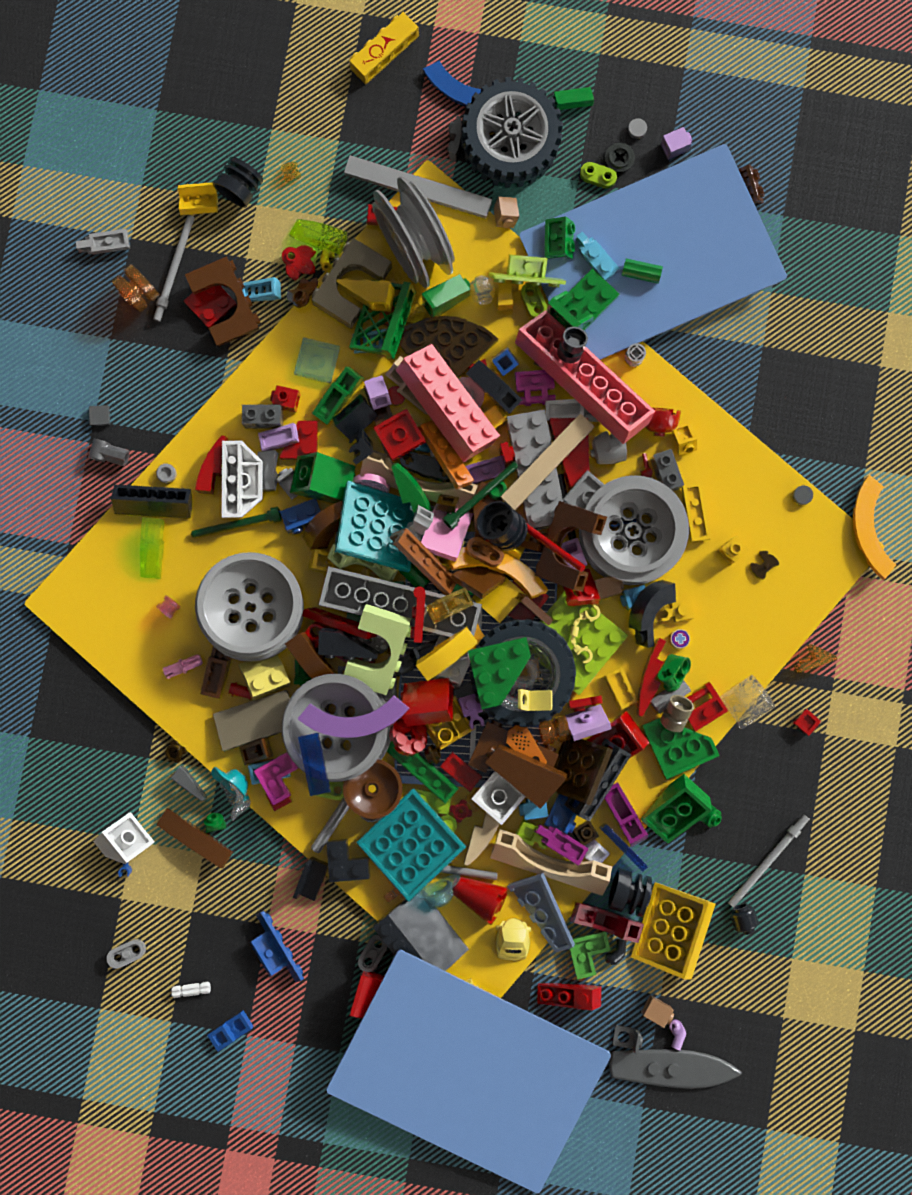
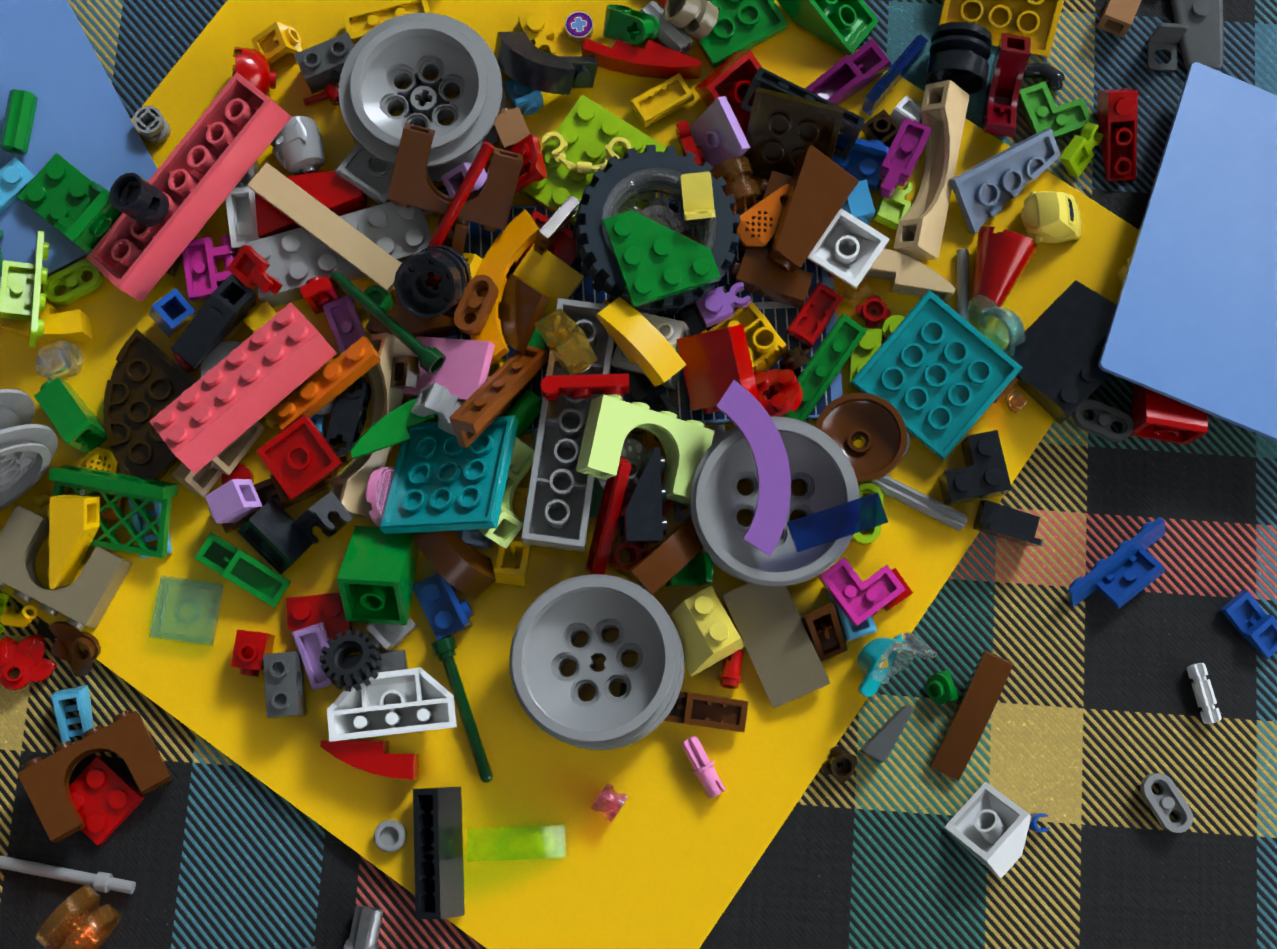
camera: 95 degrees left, 5 degrees down
none -> red plate [227,245,283,295]
none -> black tyre [320,629,382,692]
none -> lime plate [1060,122,1104,178]

